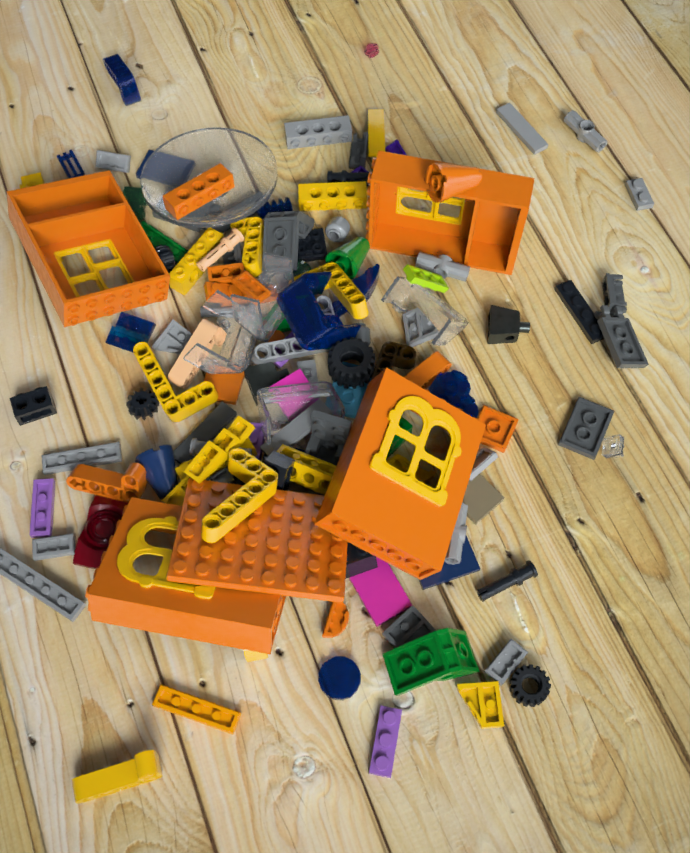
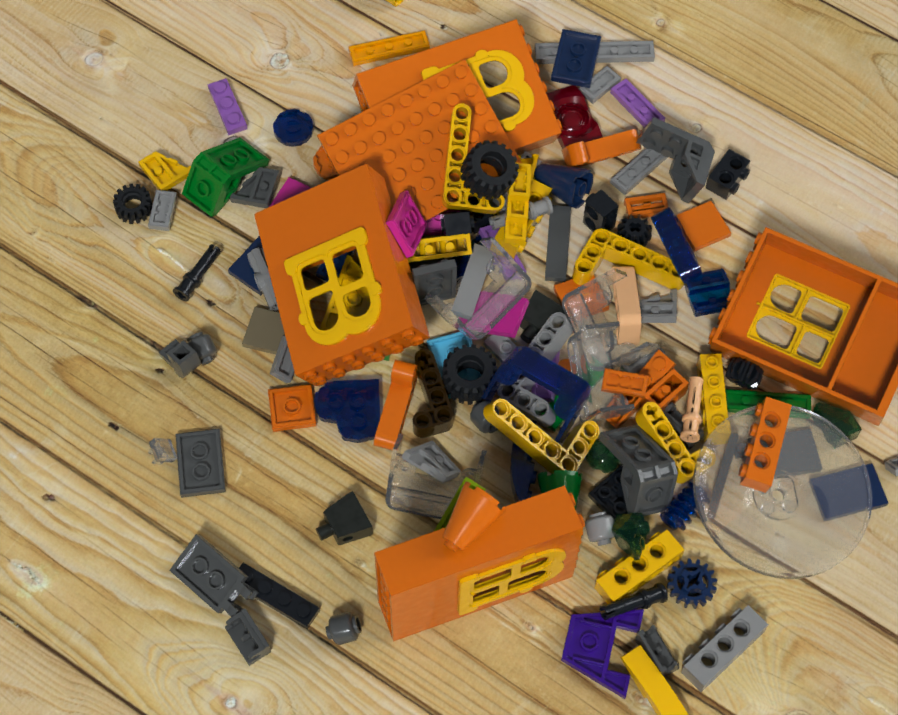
camera: 145 degrees right, 0 degrees up
none -> dark grey brick [159,339,201,378]
none -> dark grey head [187,332,217,366]
none -> dark grey head [325,612,362,645]
none -> dark pink tile [386,190,427,258]
none -> black tyre [460,140,519,200]
none -> dark blue tile [551,29,601,88]
none -> black brick [583,189,619,232]
none -> clear green slope [612,512,650,560]
none -> orange tile [624,193,669,219]
none -> dark grey bracket [636,117,715,203]
none -> clear blue beam [651,207,703,284]
none -> dark blue gear [667,558,717,609]
none -> orange tile [674,201,731,252]

